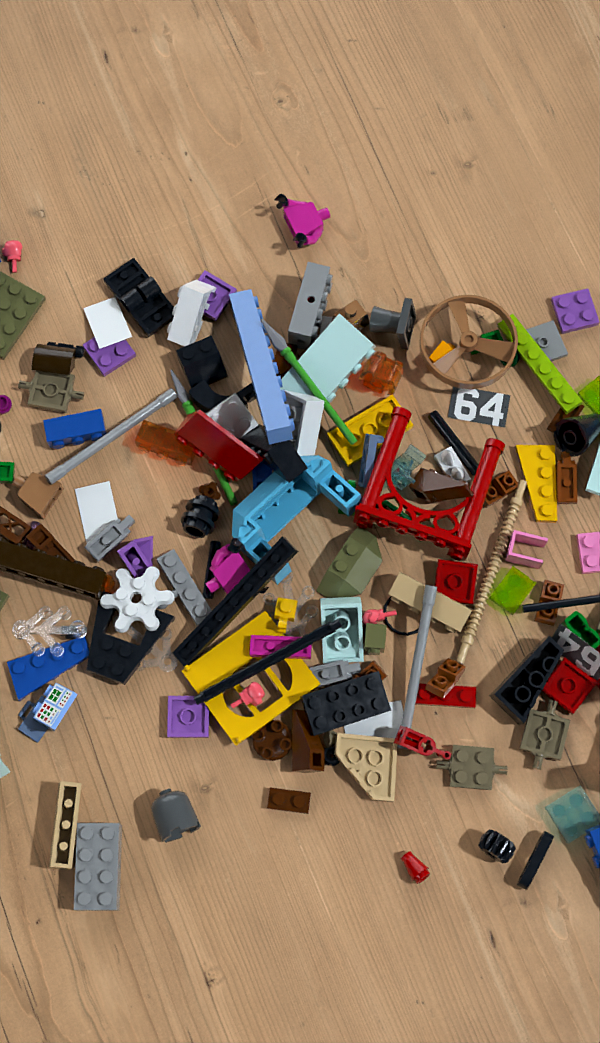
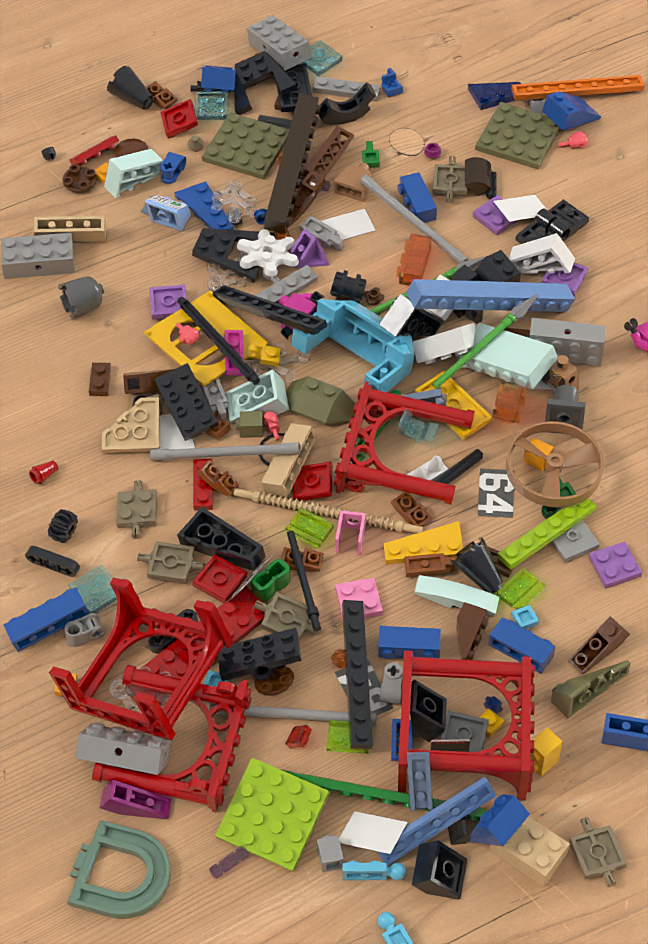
camera: 85 degrees right, 20 degrees down
red slope [174,409,264,481] -> none
reddish brown dish [252,720,292,761] -> none
red piece [393,725,452,759] -> none
reddish brown slope [408,468,473,502] -> none
none -> blue plate [254,209,267,225]

